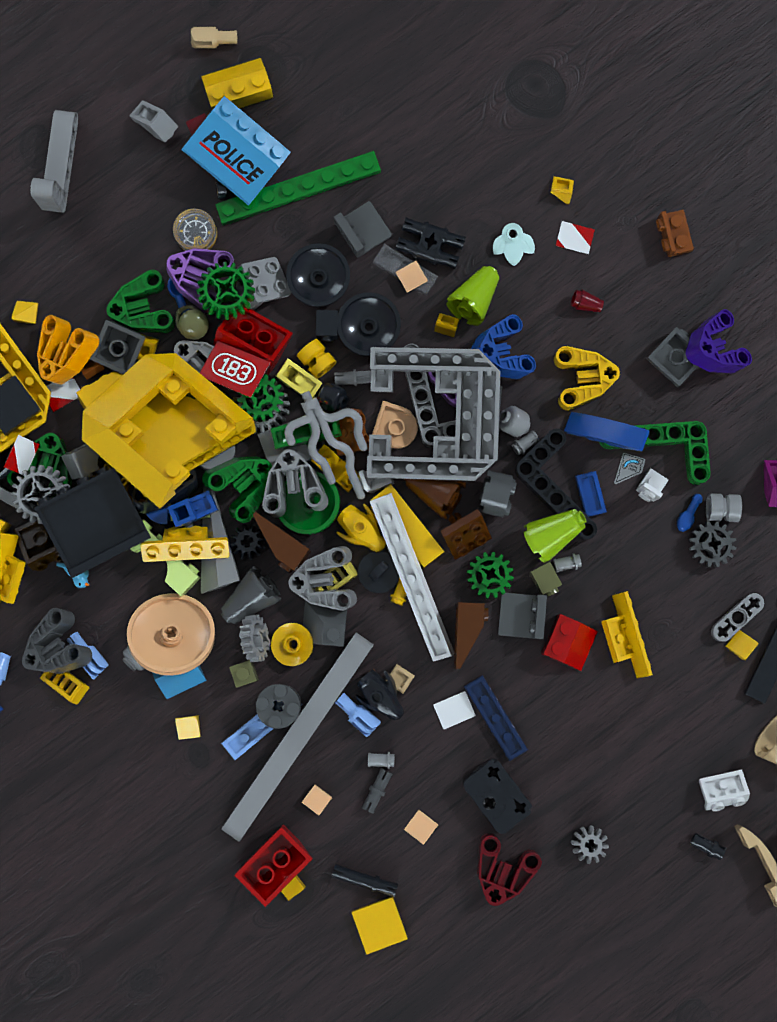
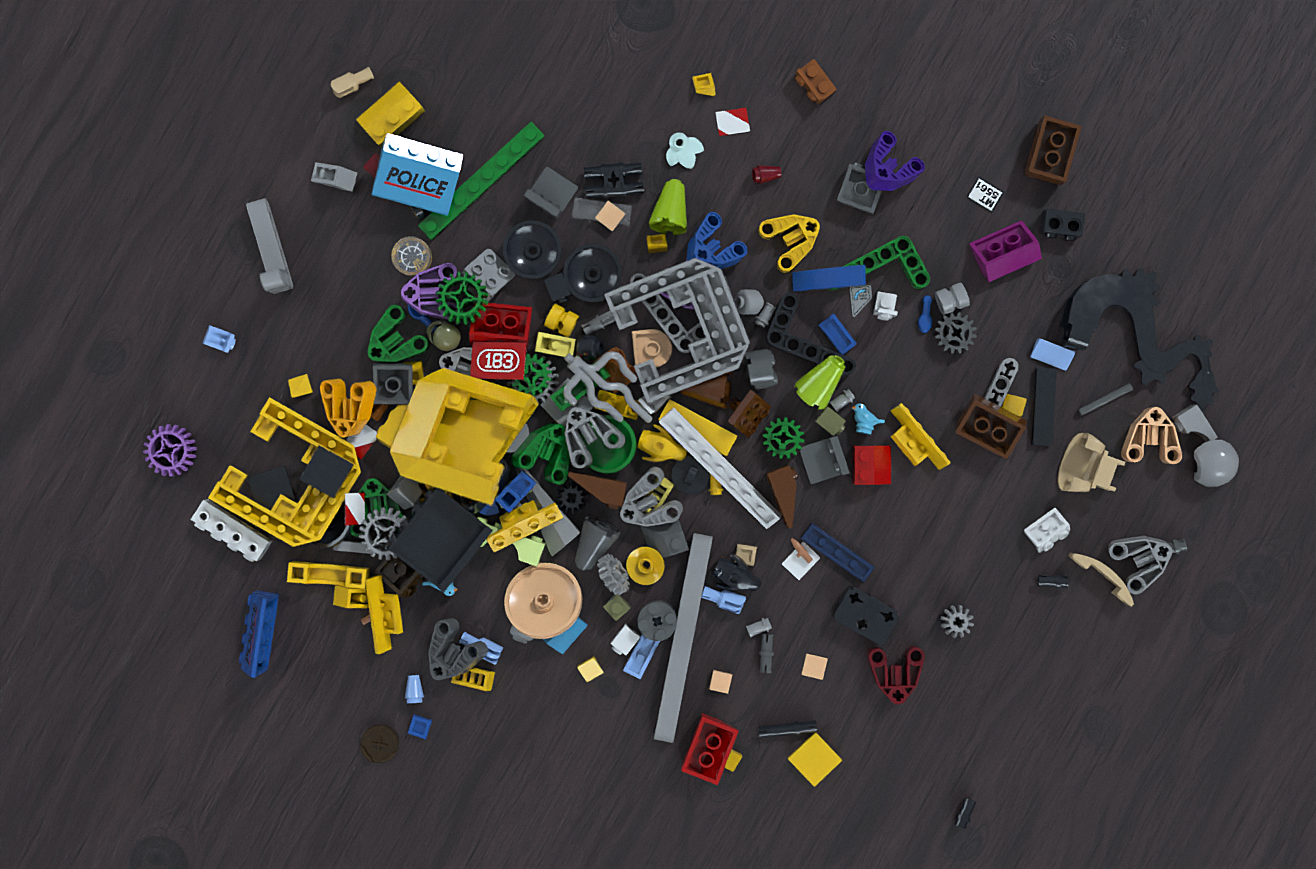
camera: 25 degrees left, 5 degrees up
none -> white brick [611,623,640,655]
none -> nougat helmet [791,538,813,563]
none -> medium azure animal [852,403,885,435]
none -> reddish brown brick [955,393,1027,459]

